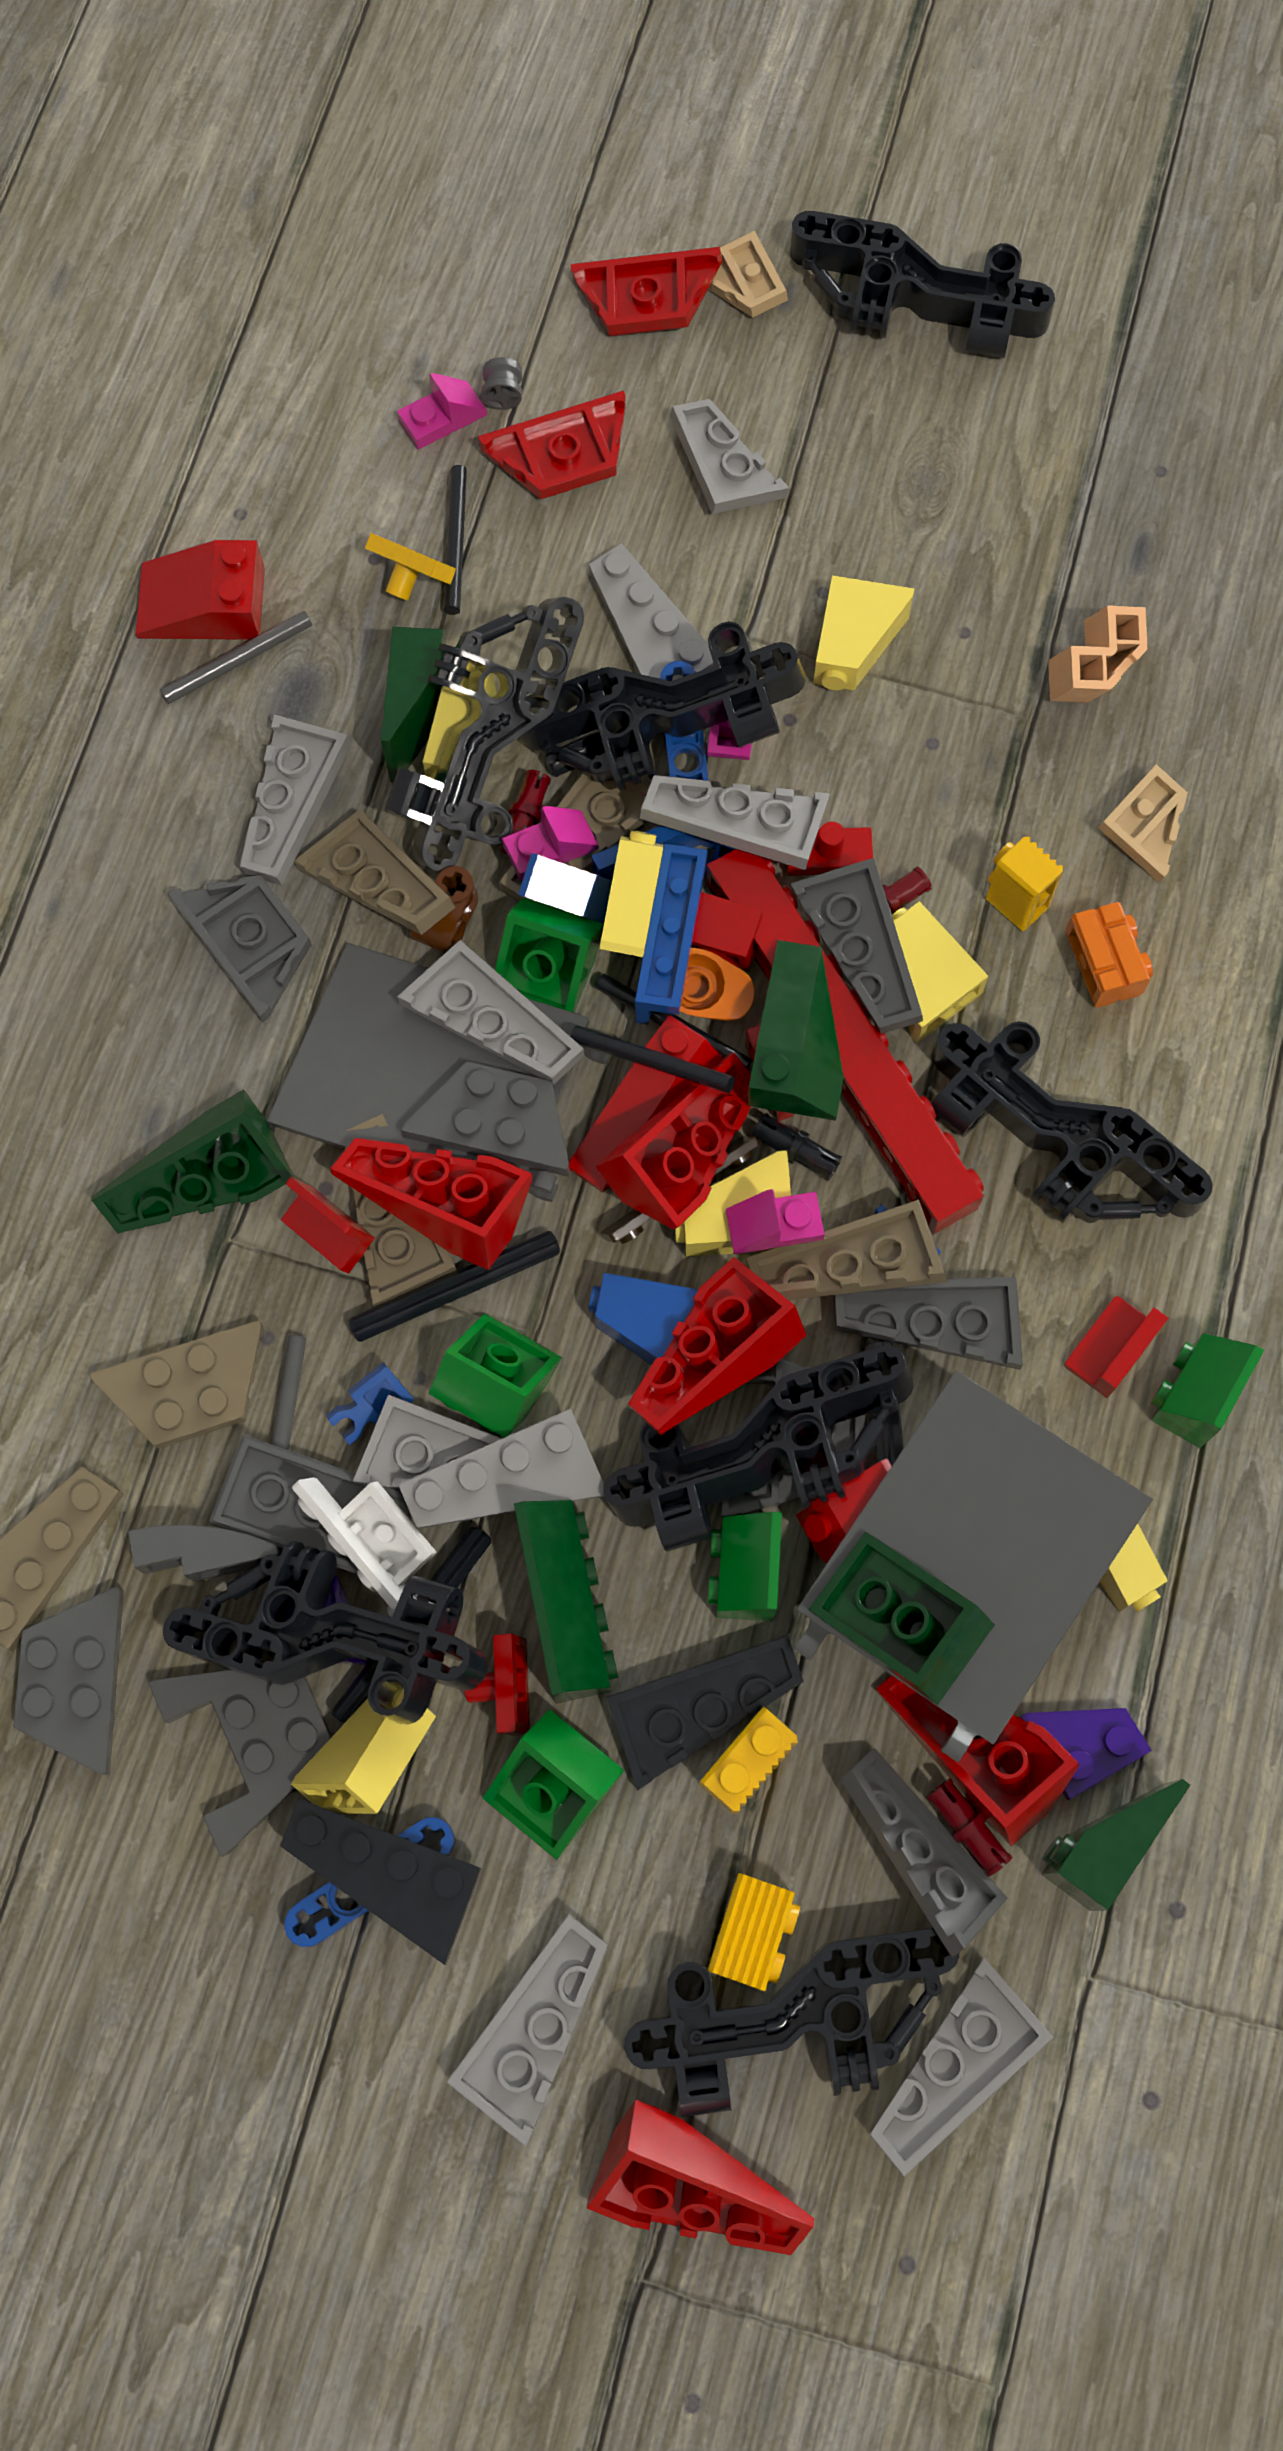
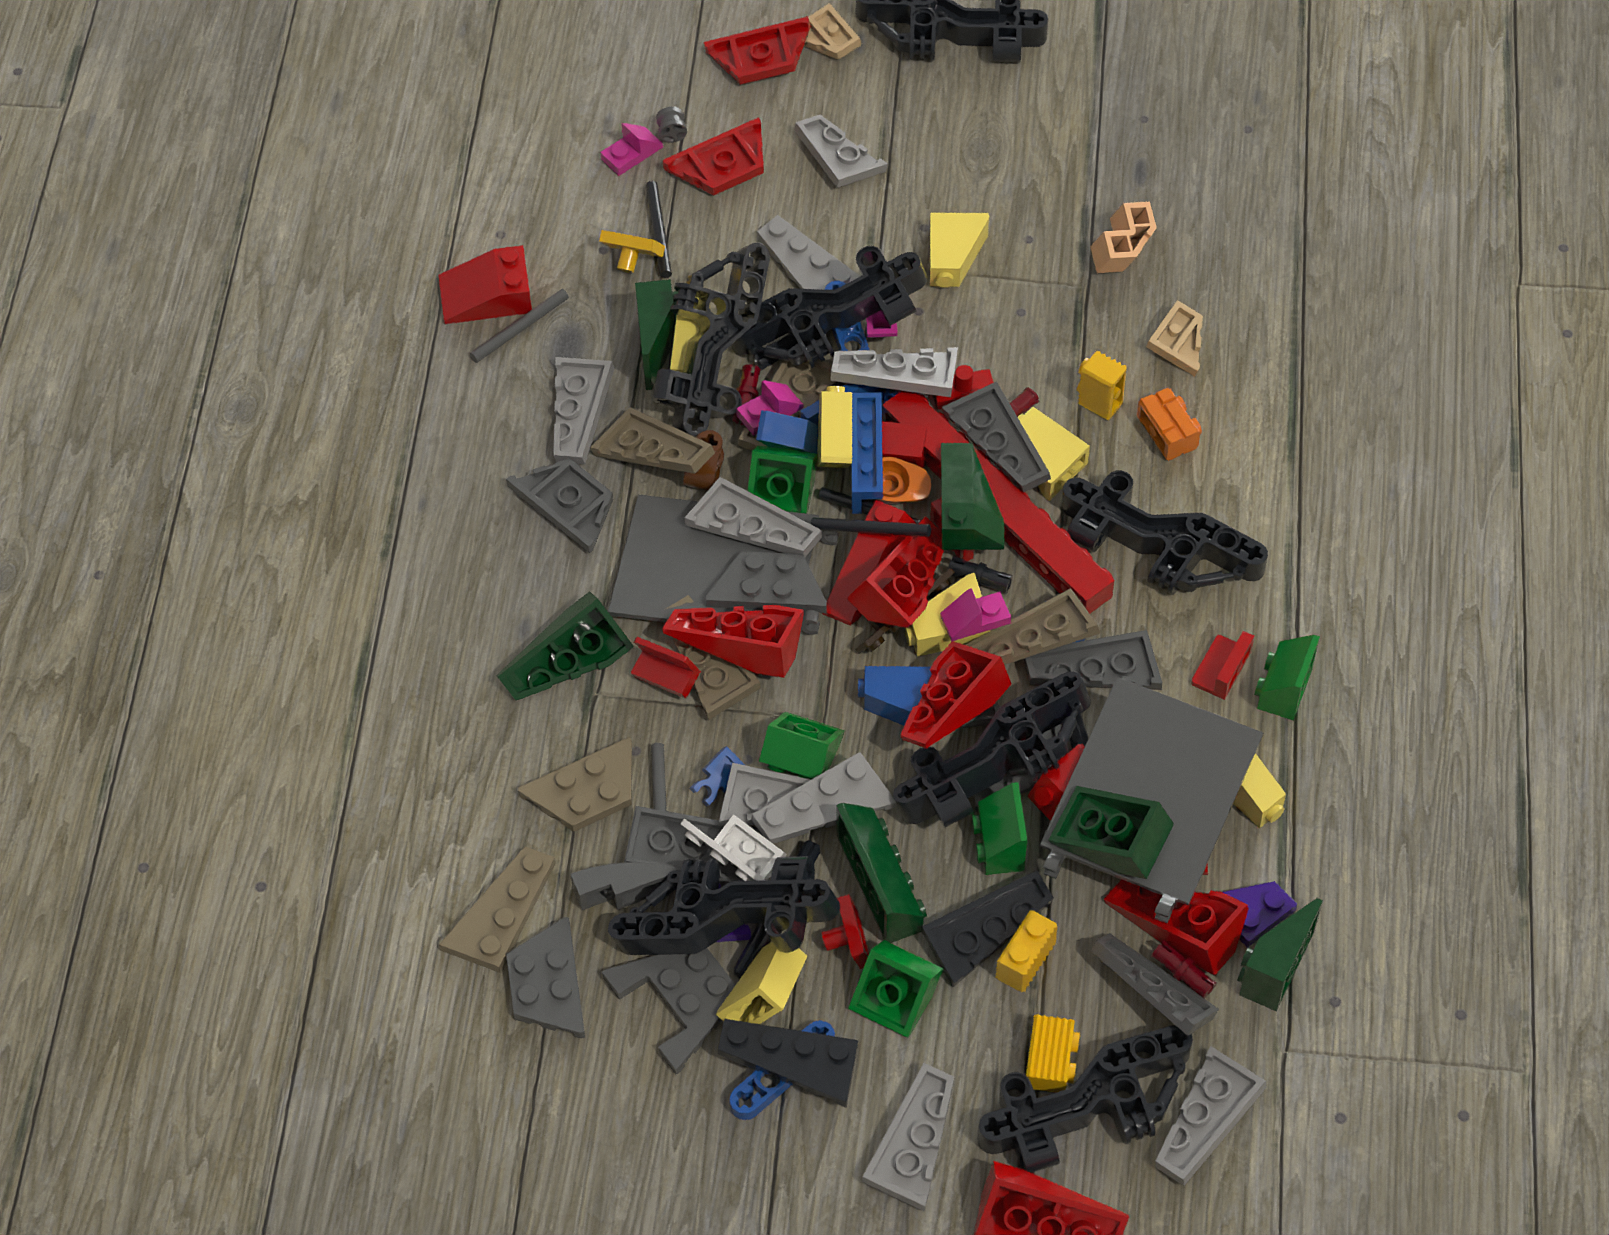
camera: 10 degrees left, 15 degrees down
black axle [348,1231,560,1342] -> none

